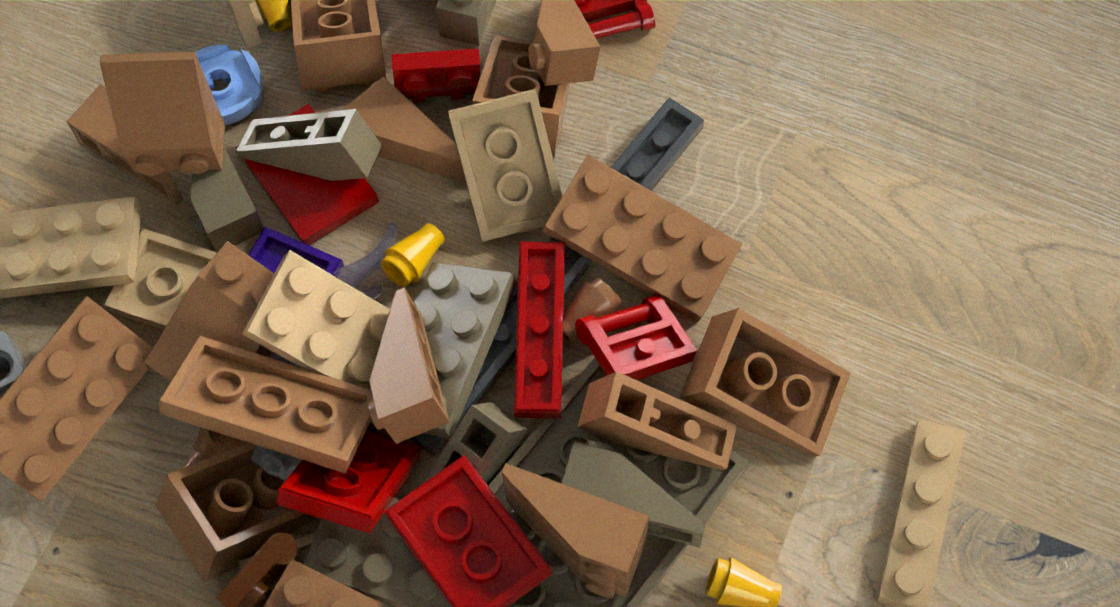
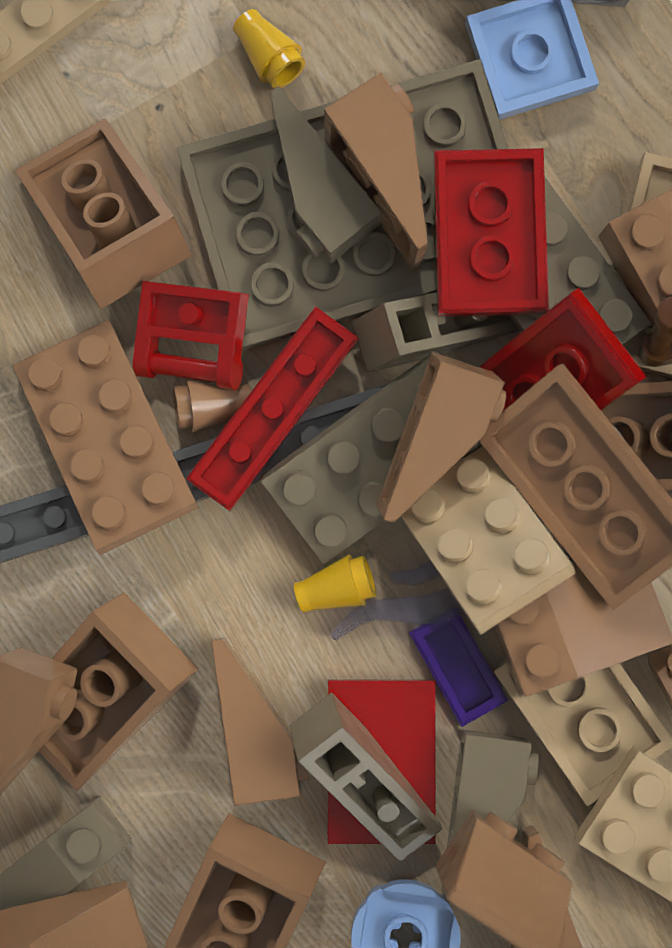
camera: 150 degrees left, 20 degrees up
red plate [391,48,481,103] -> none
tan plate [448,89,562,242] -> none
medium nougat slope [578,372,737,470] -> none

